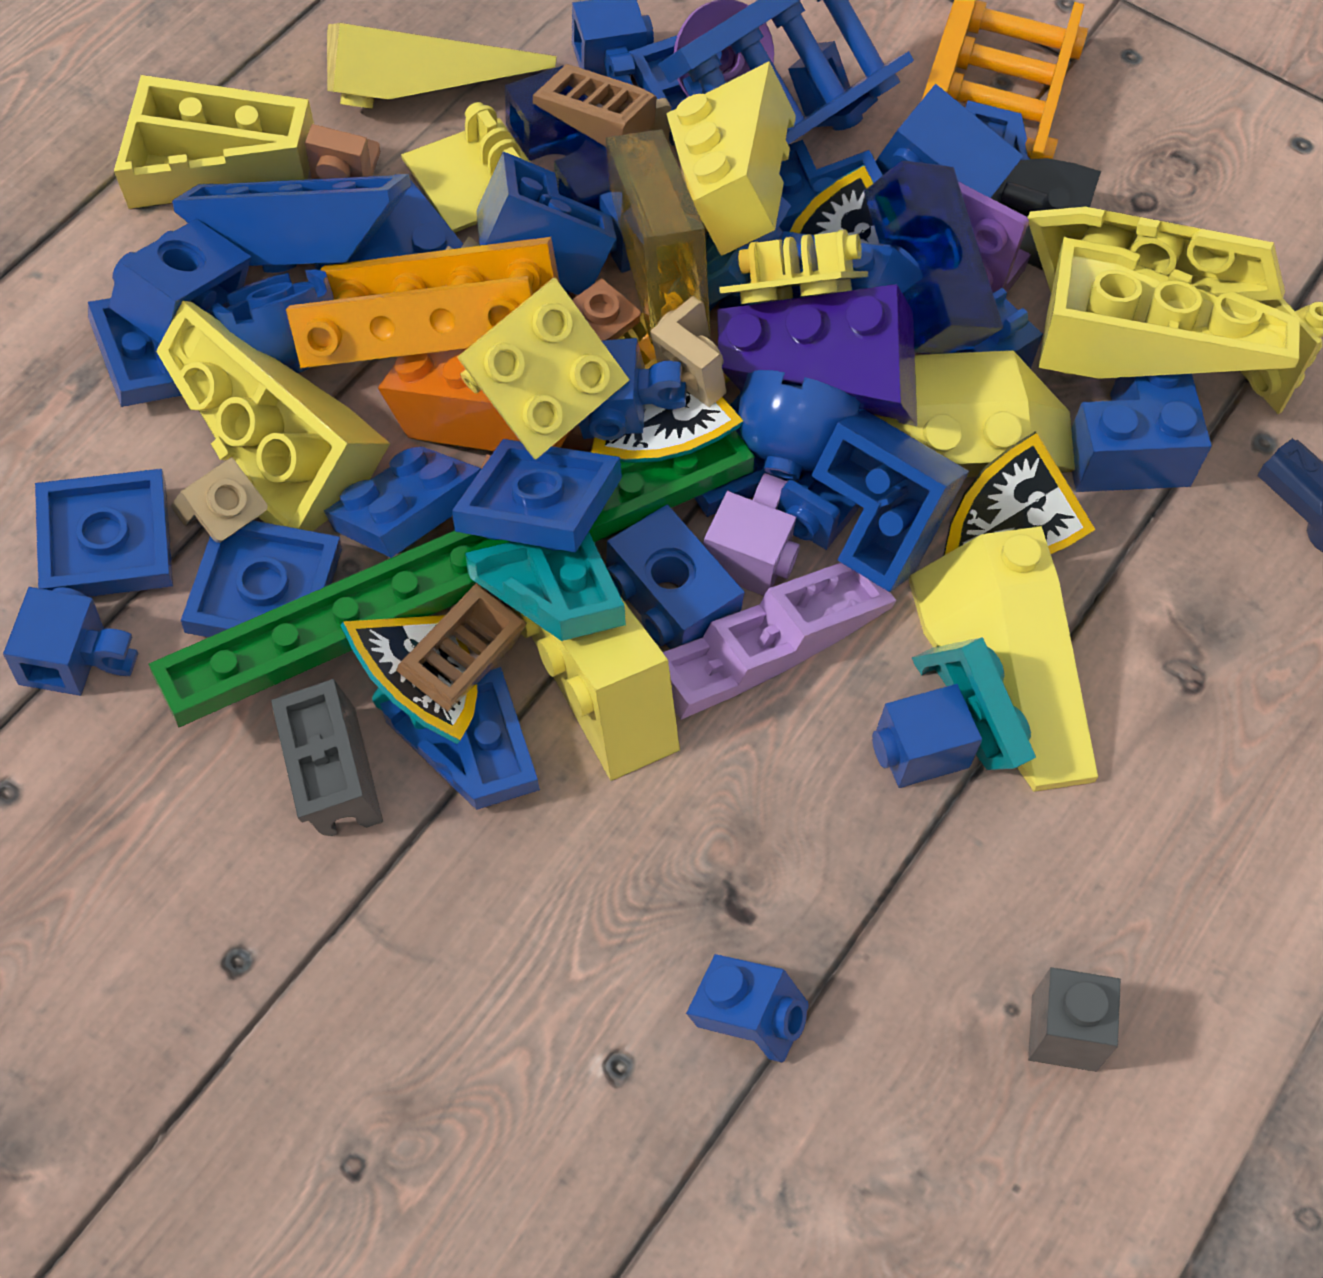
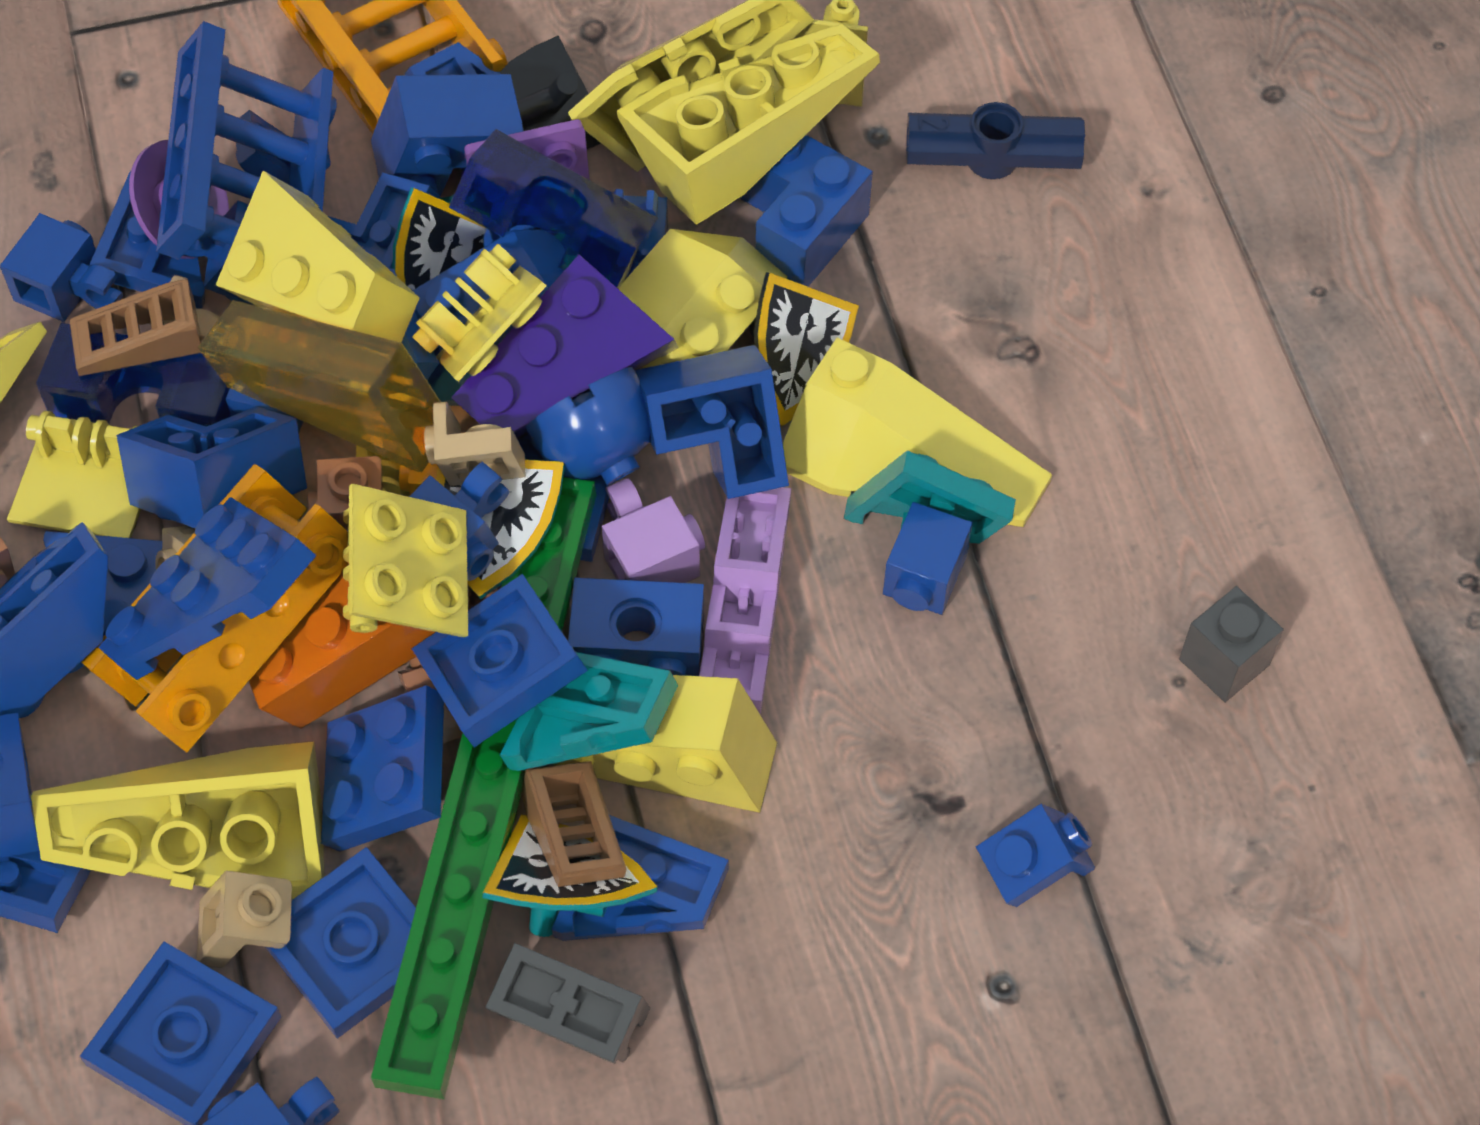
camera: 45 degrees left, 0 degrees up
blue cylinder [212,269,335,373] -> none
blue bracket [777,472,861,550] -> none
none -> blue plate [98,497,316,680]

